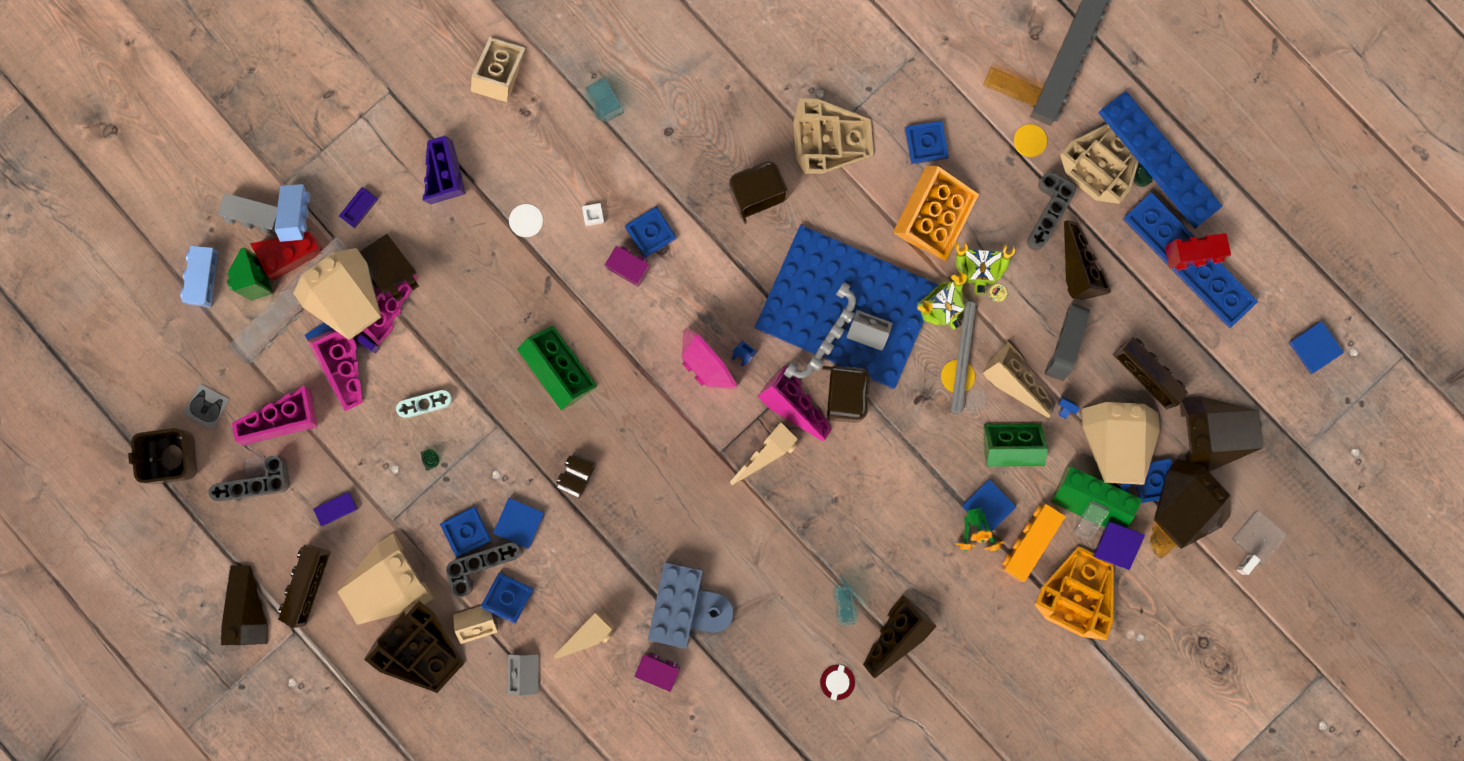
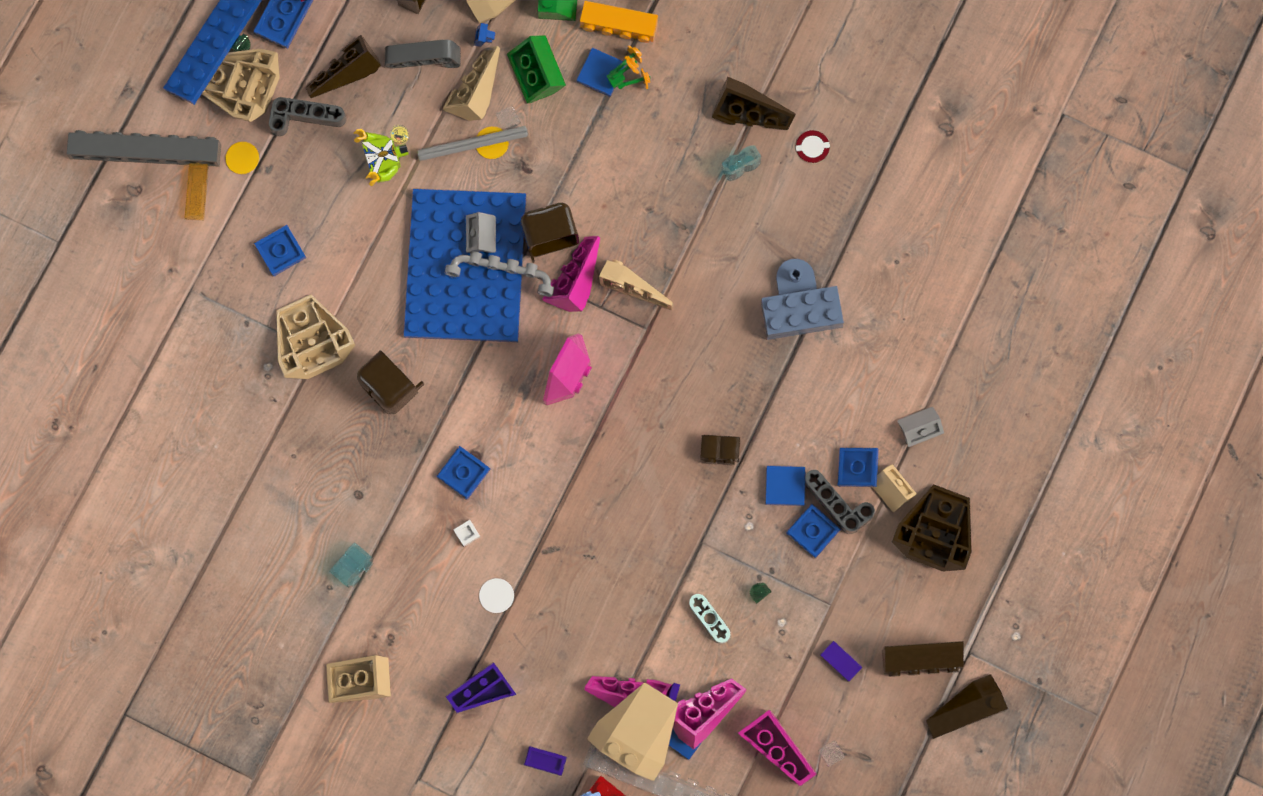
camera: 105 degrees left, 5 degrees down
dark grey beam [209,456,290,501] -> none
tan wedge [337,533,434,625] -> none
dark brown tile [359,234,419,301] -> none
green slope [517,326,597,411] -> none
tan slope [553,611,615,659] -> none
magenta brick [605,246,650,287] -> none
magenta brick [634,652,680,692] -> none
blue tile [732,340,758,366] -> none
light orange slope [893,166,979,261] -> none
torso [917,271,967,330] -> none

